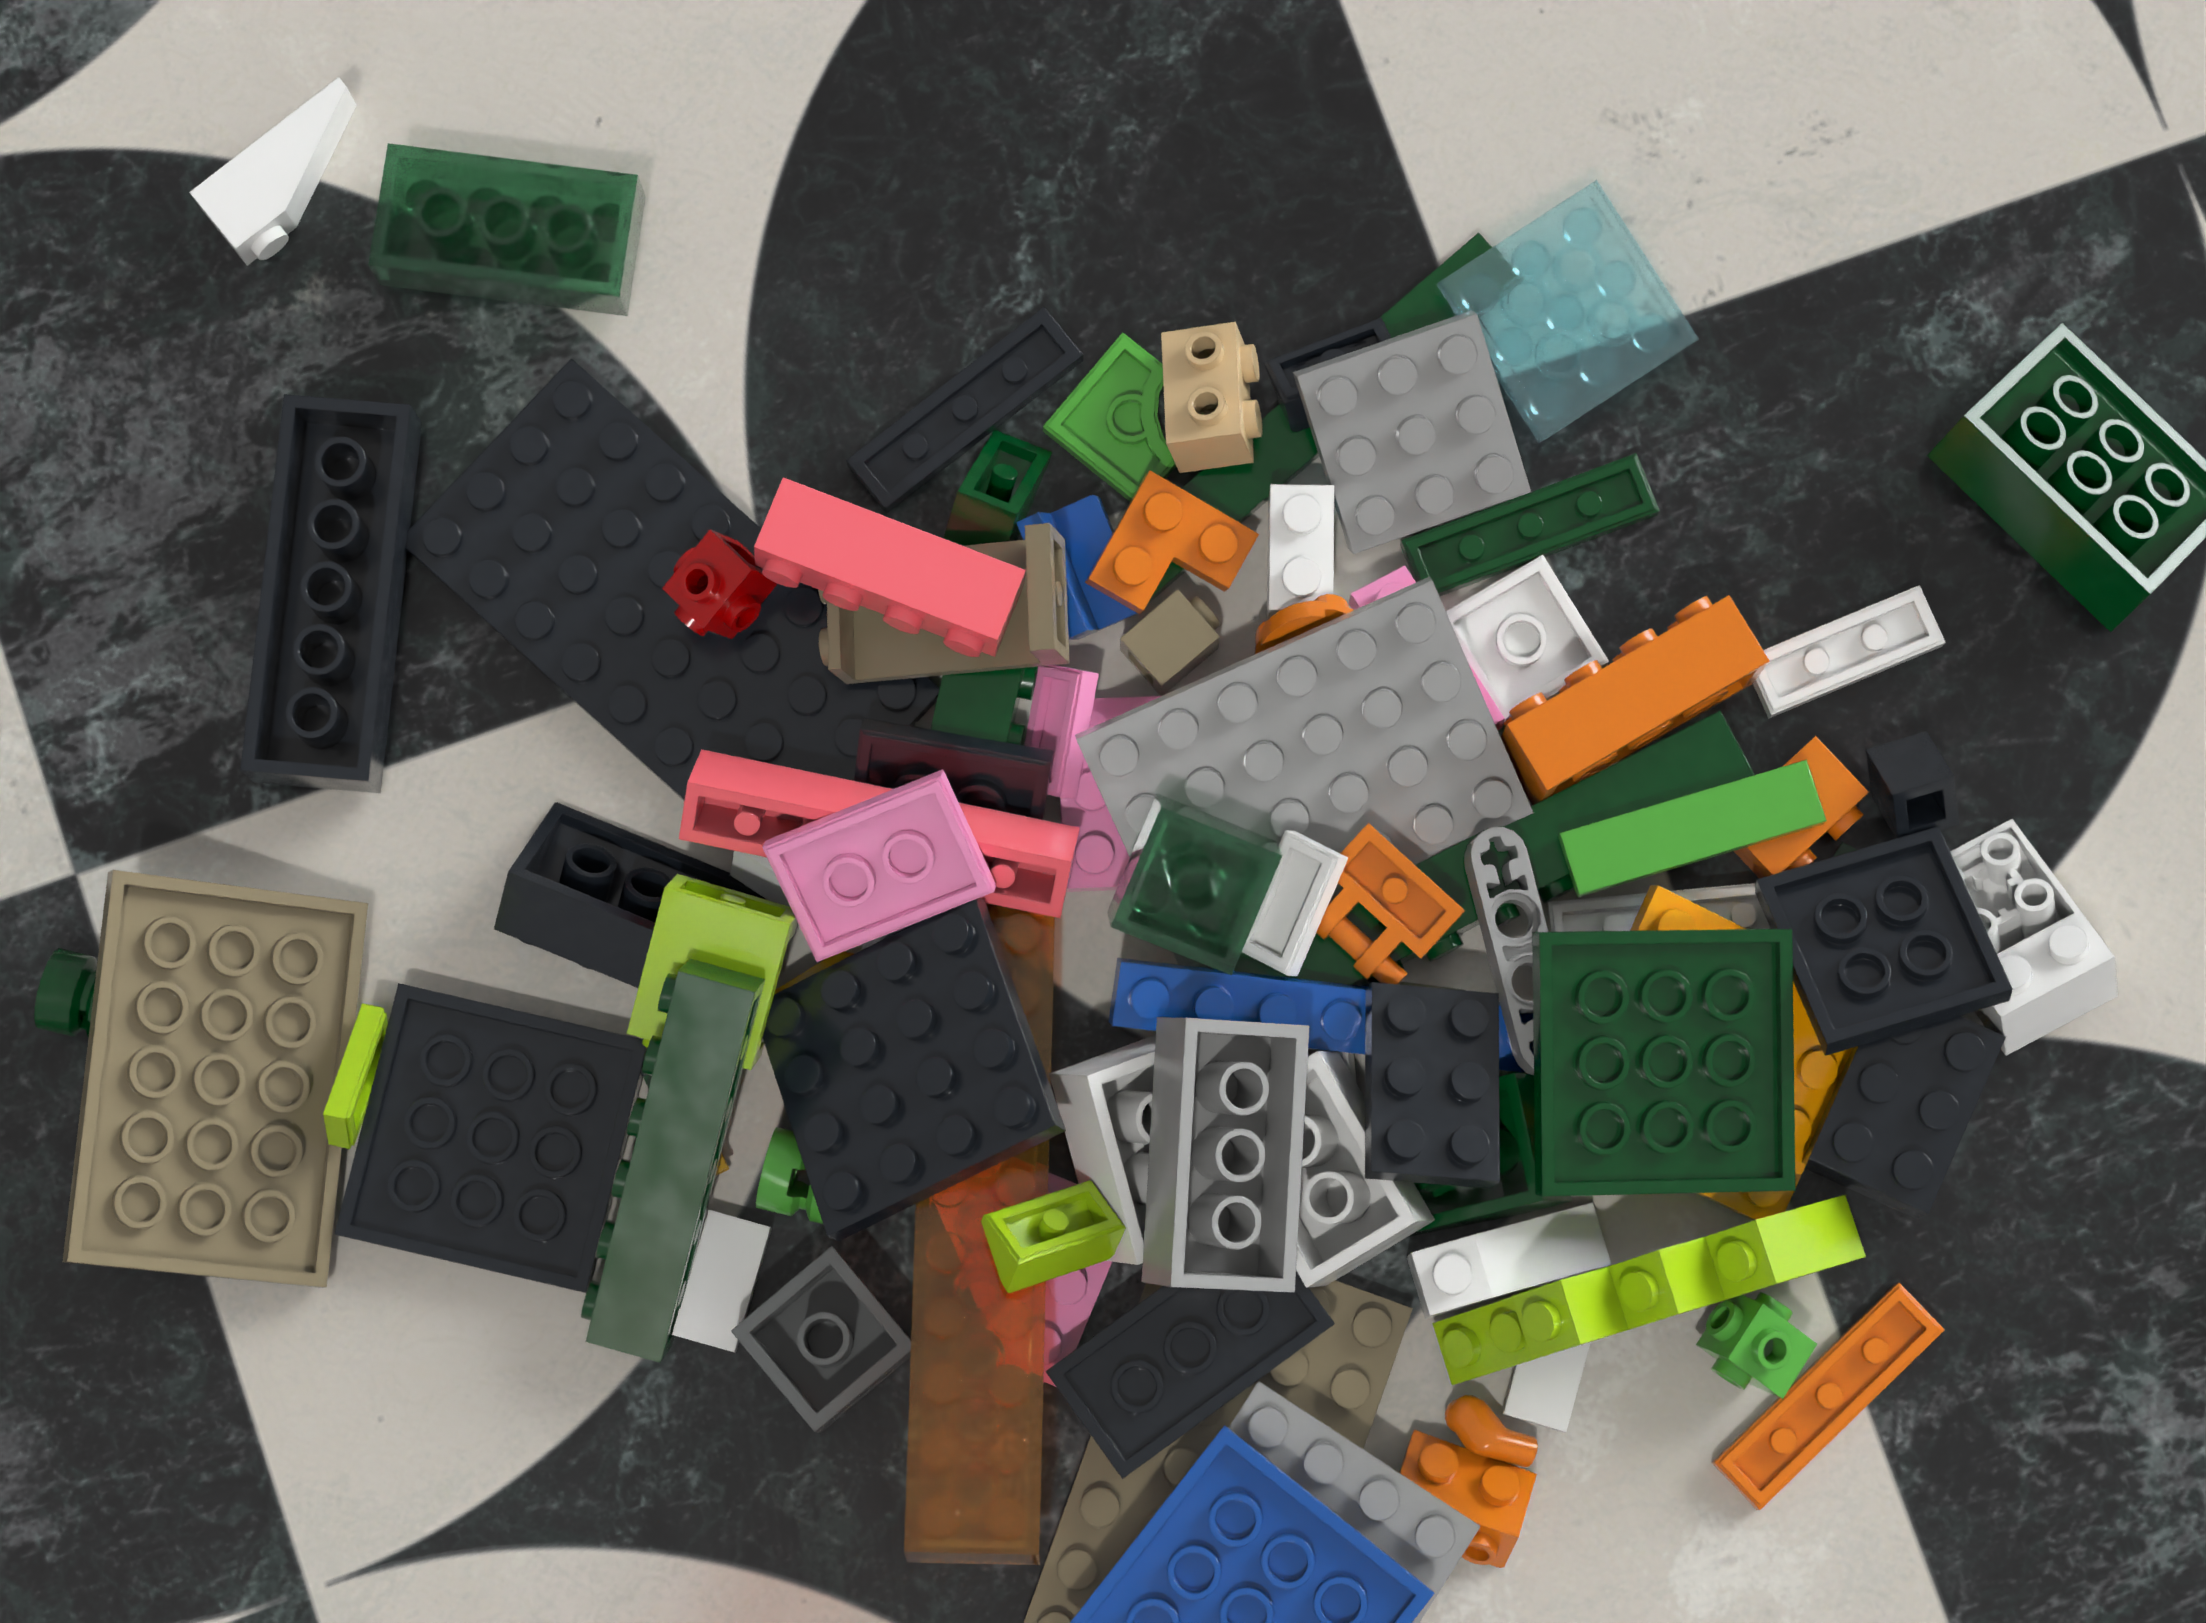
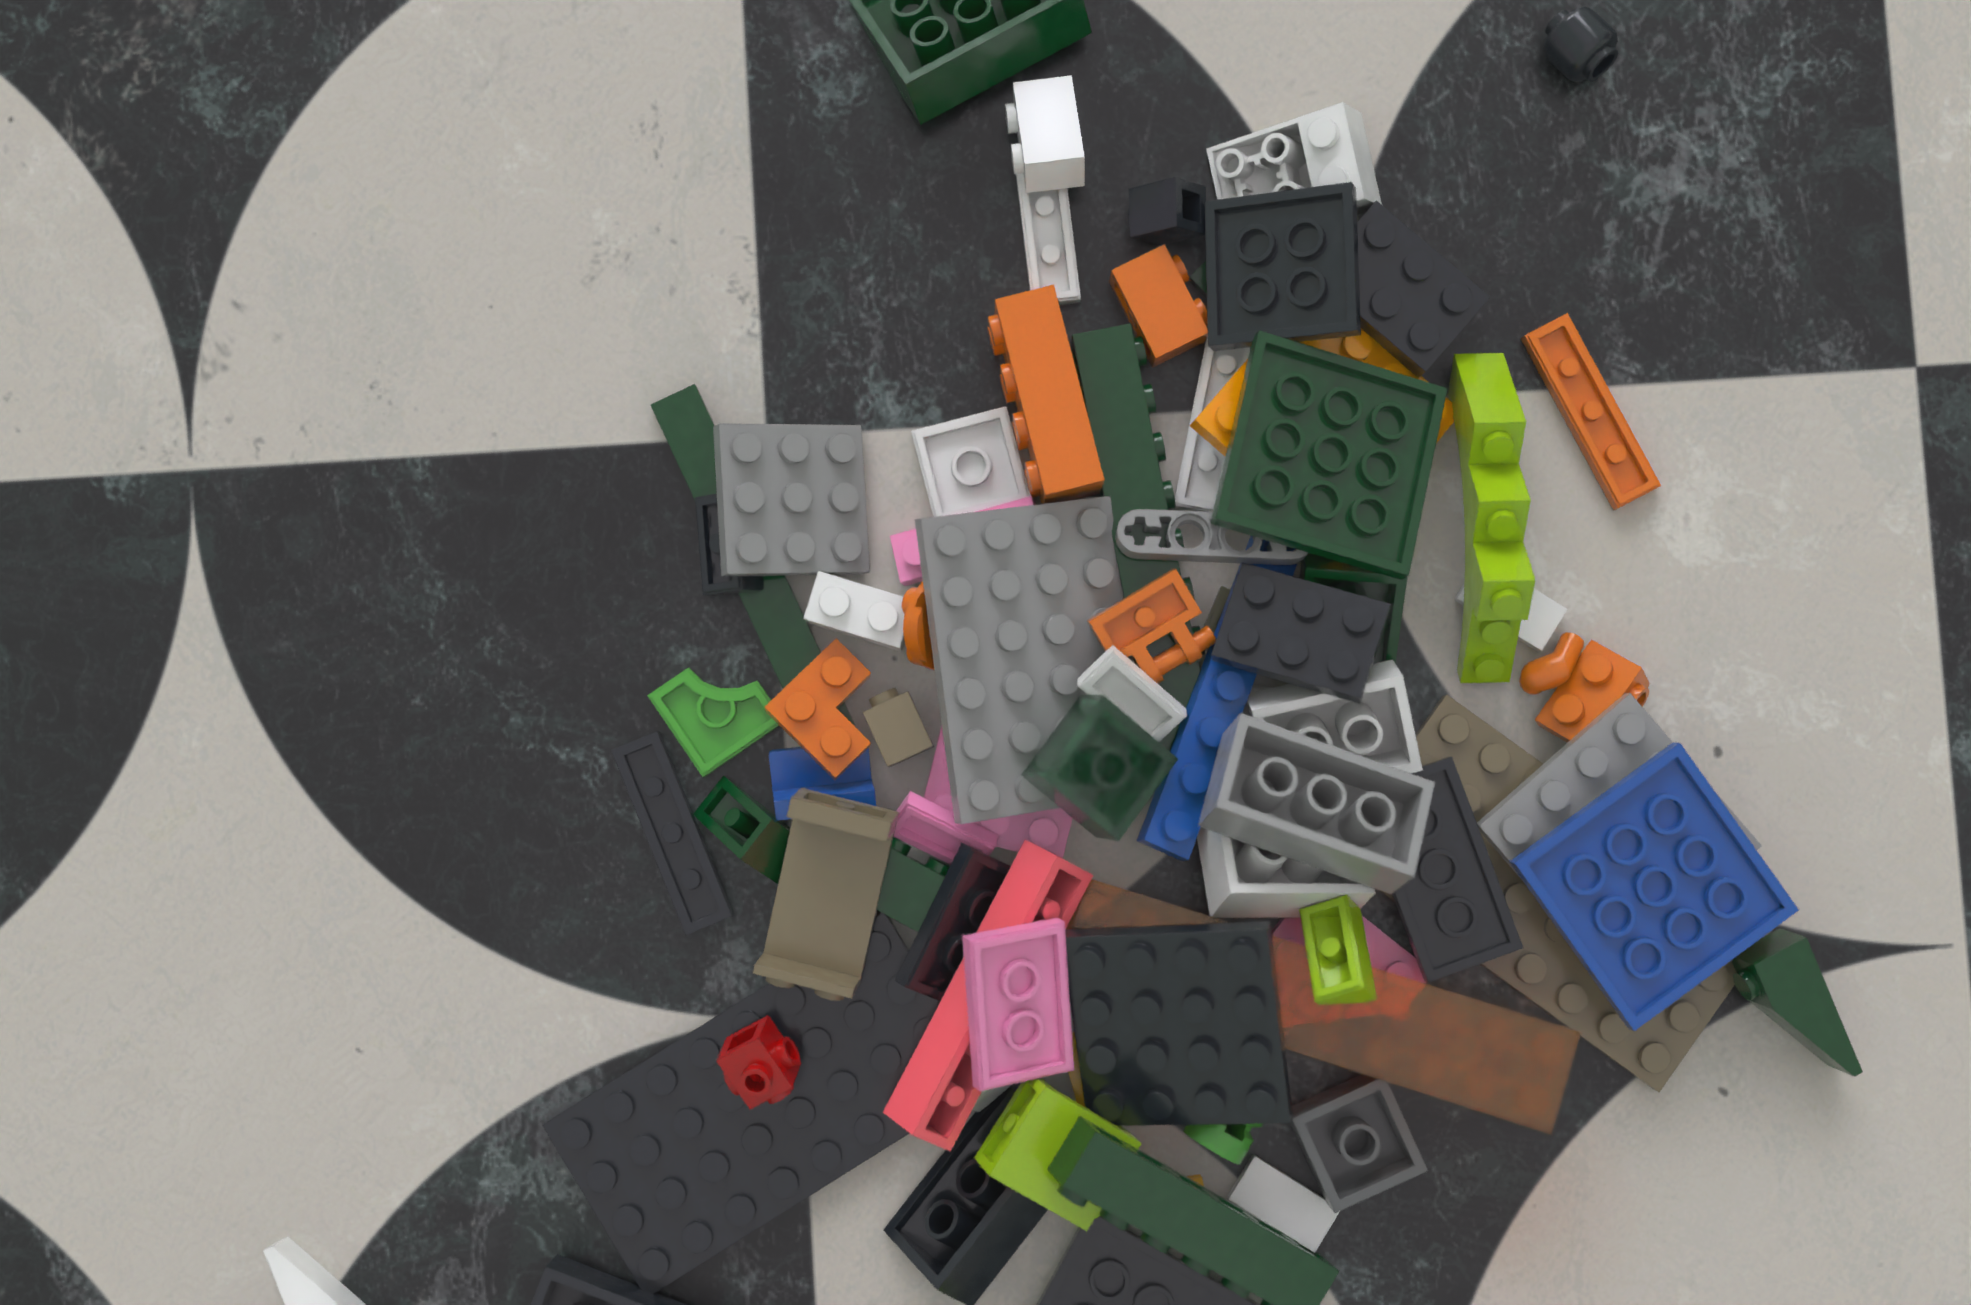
camera: 75 degrees left, 5 degrees up
clear green brick [368,143,646,316] -> none
coral brick [754,477,1025,657] -> none
tan brick [1161,322,1263,473] -> none
dark green tile [1400,453,1660,597] -> none
white slope [1407,1202,1611,1319] -> none
clear light blue plate [1437,180,1699,443] -> none
bright green tile [1558,760,1827,898] -> none
bright green brick [1696,1292,1817,1399] -> none
none -> white brick [1005,75,1085,193]

